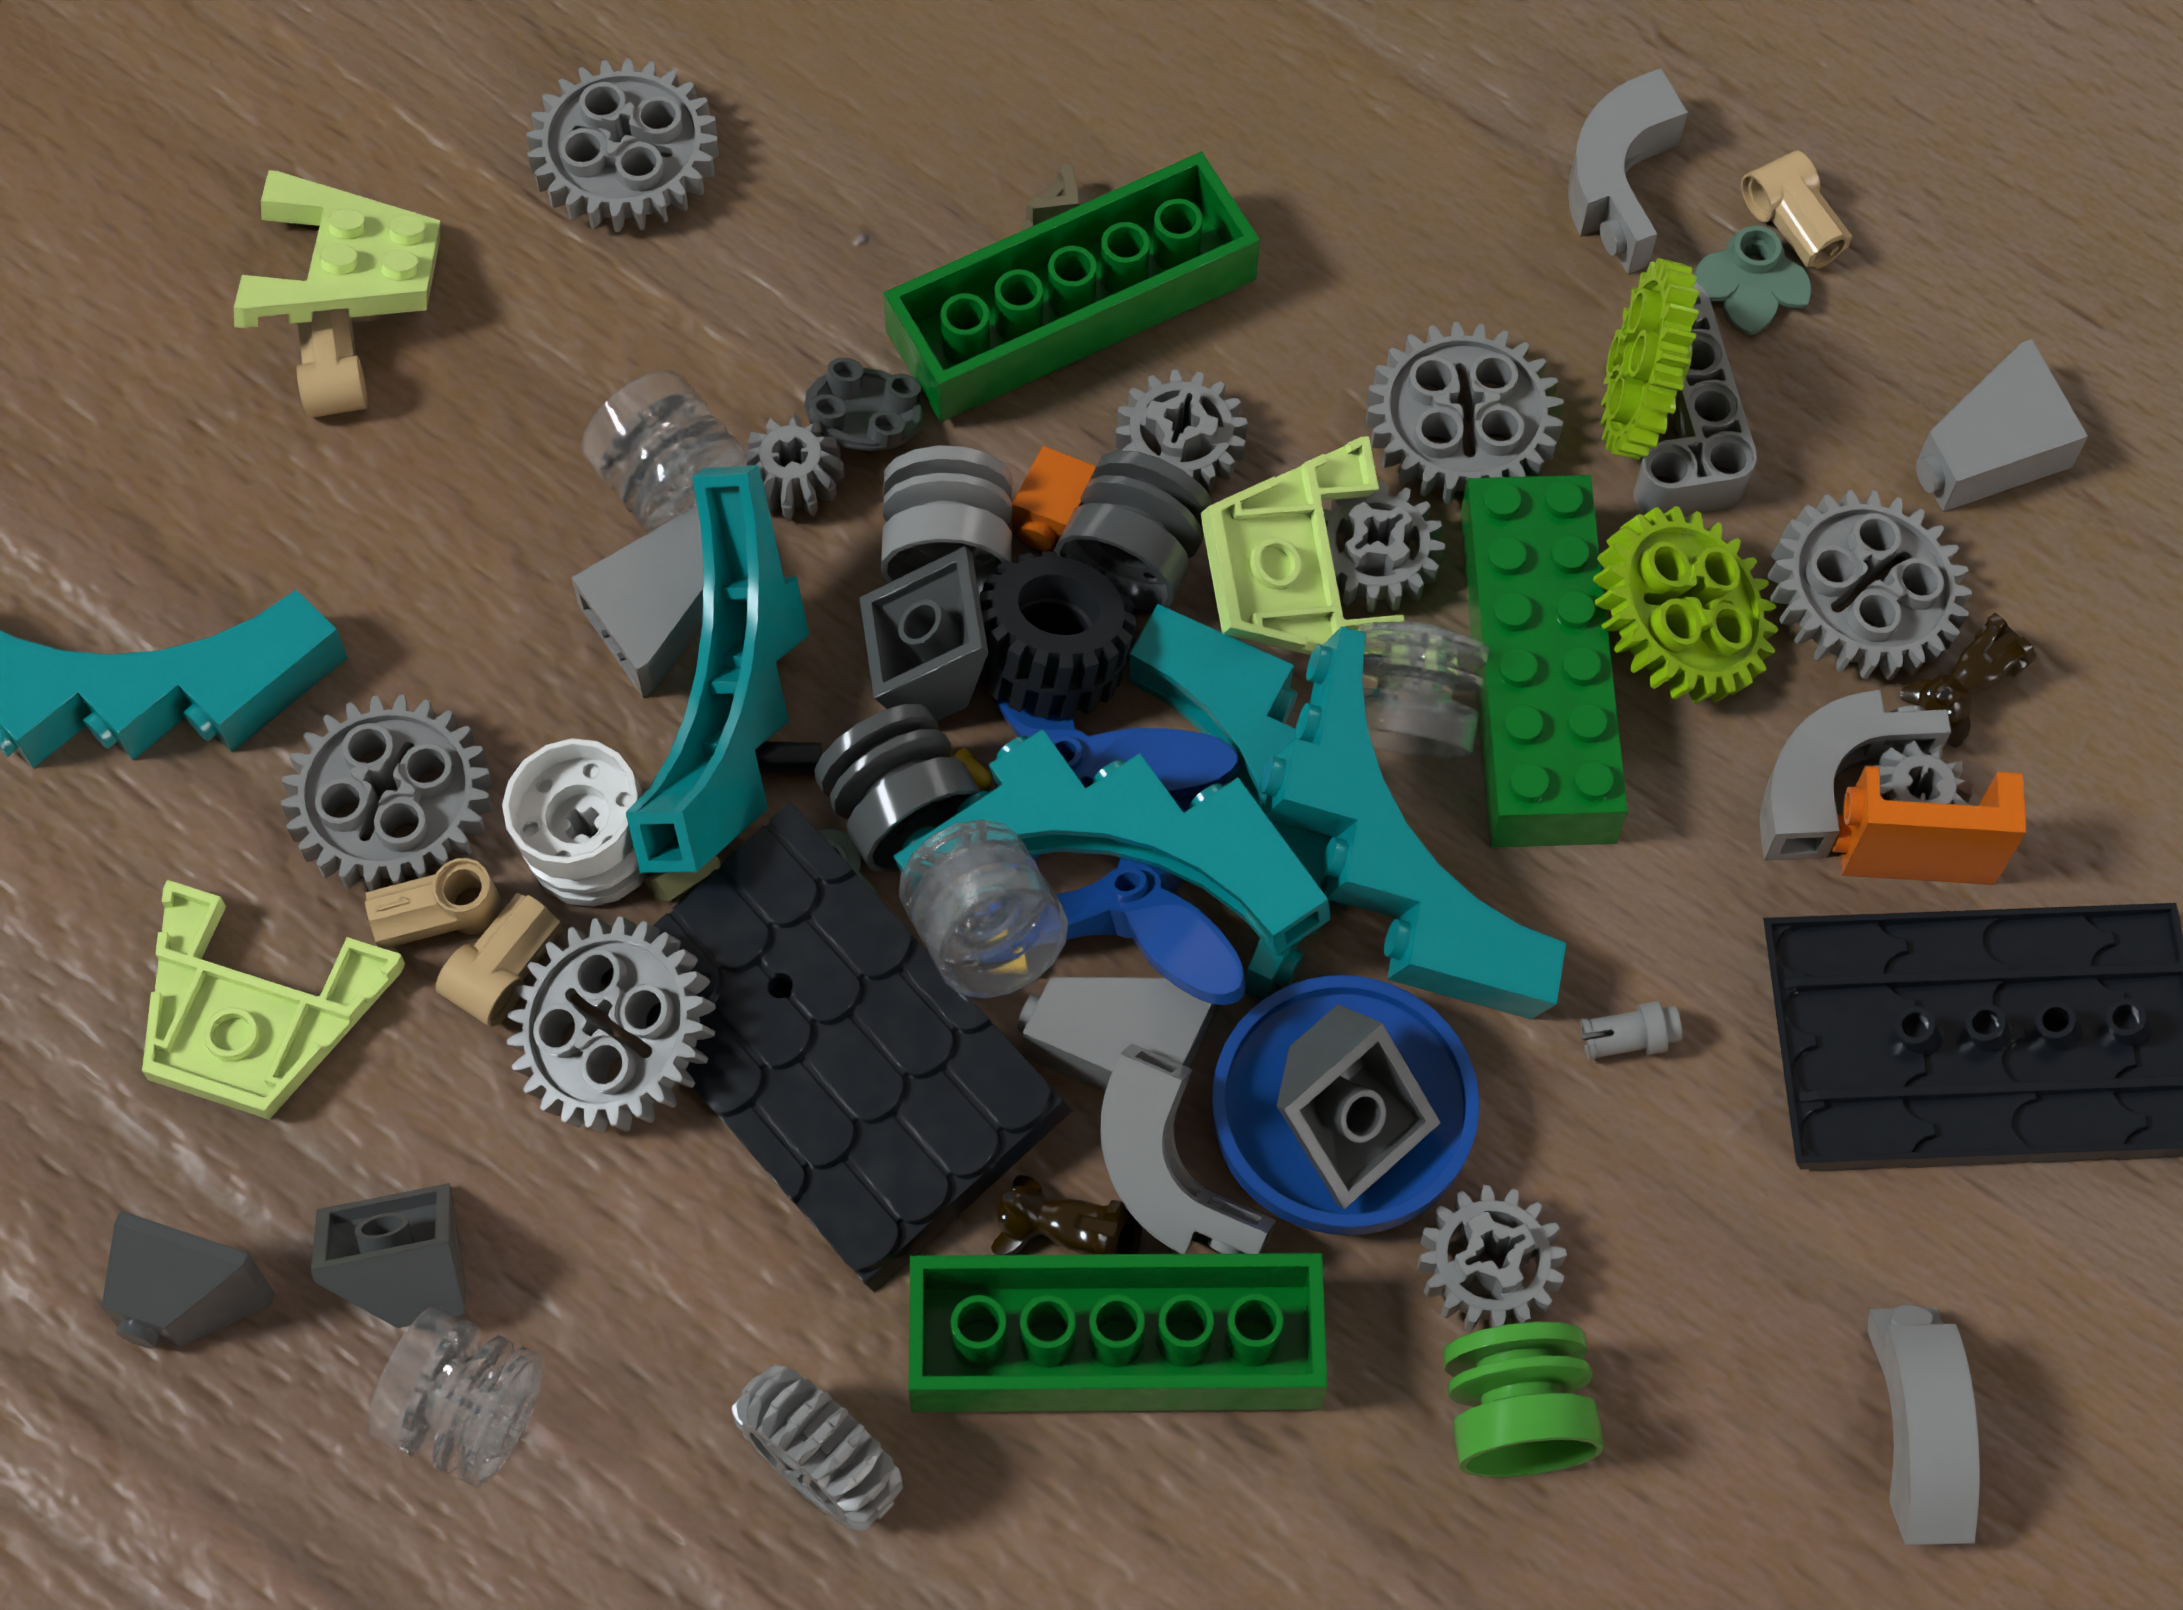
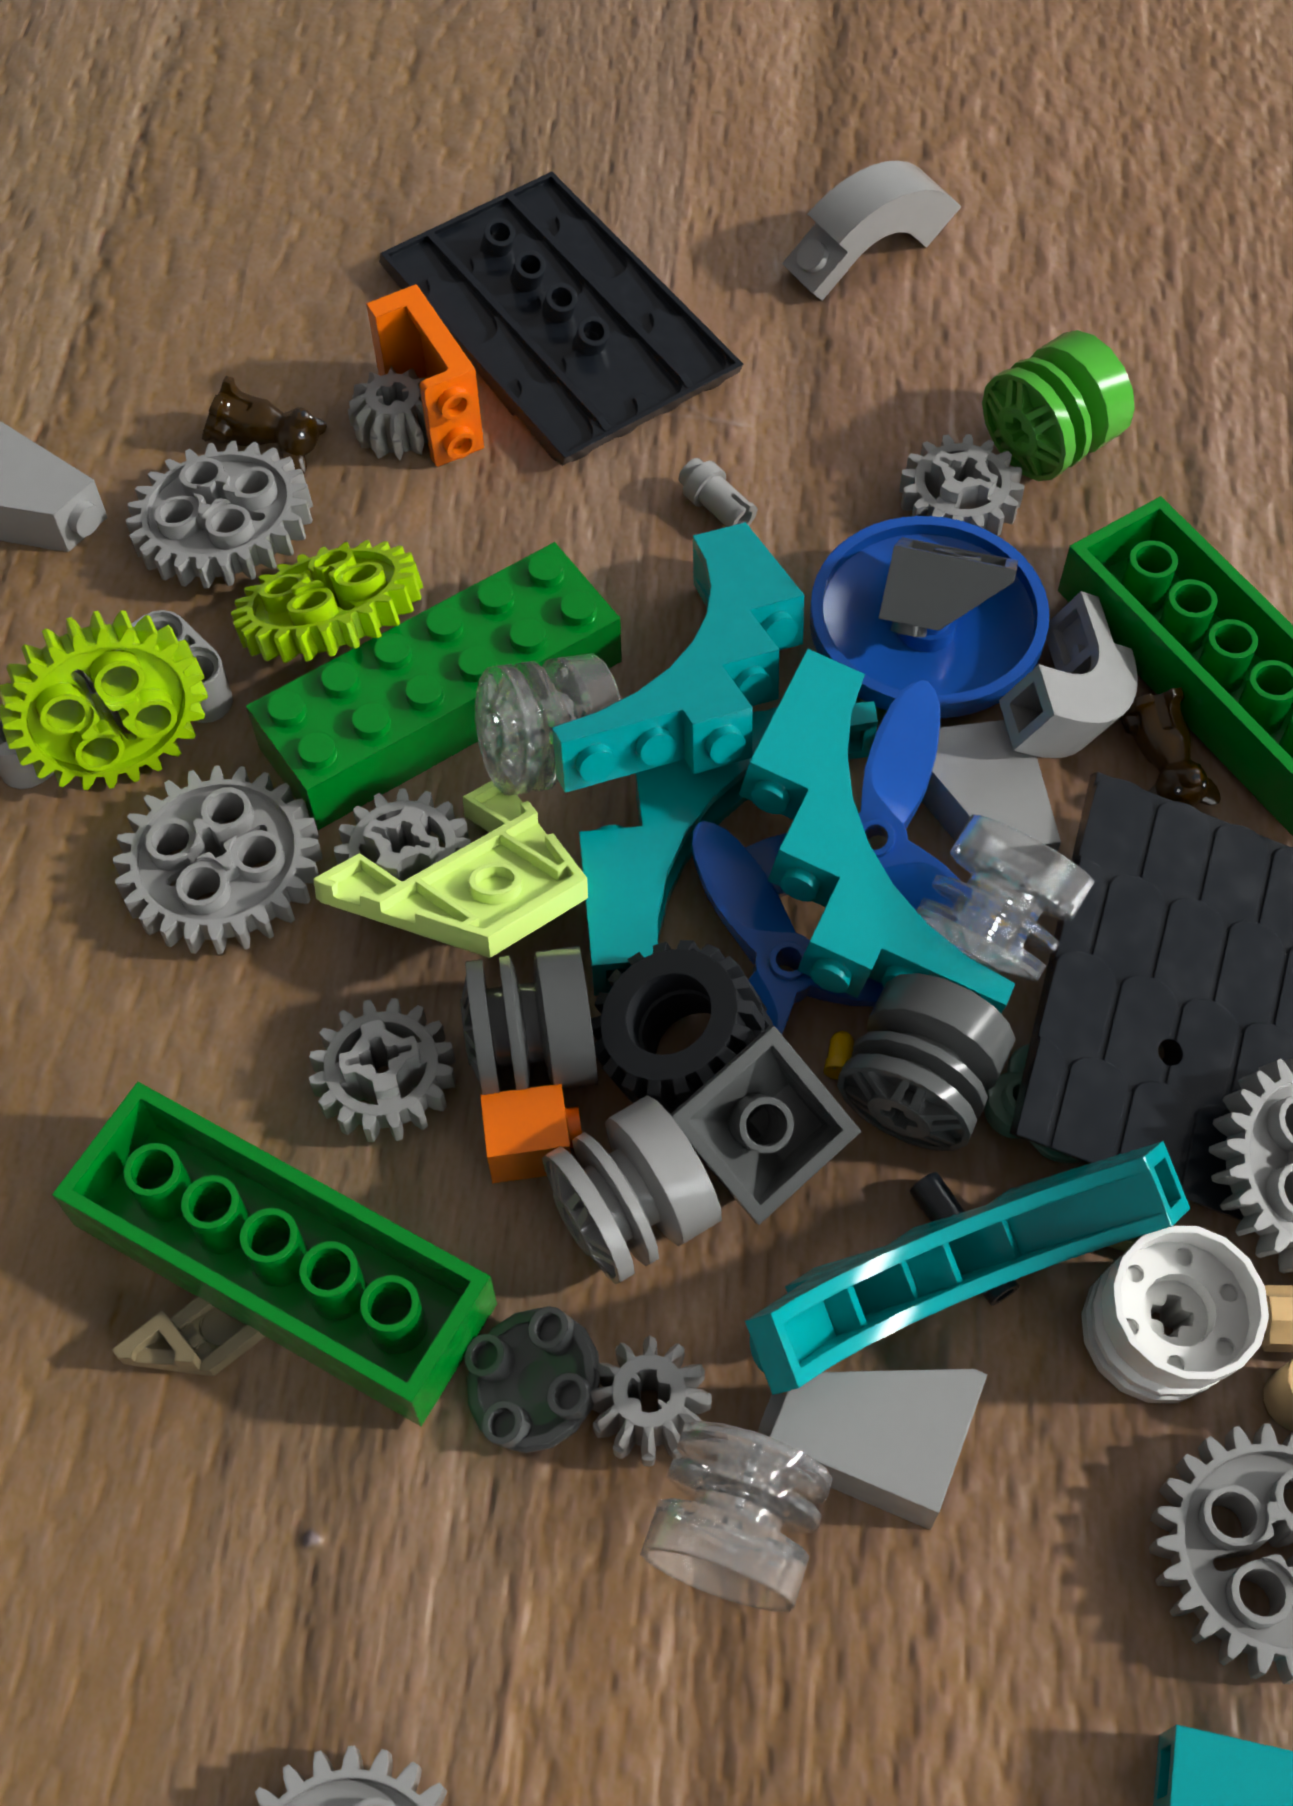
camera: 120 degrees left, 5 degrees down
light grey arch [1760,690,1951,860] -> none

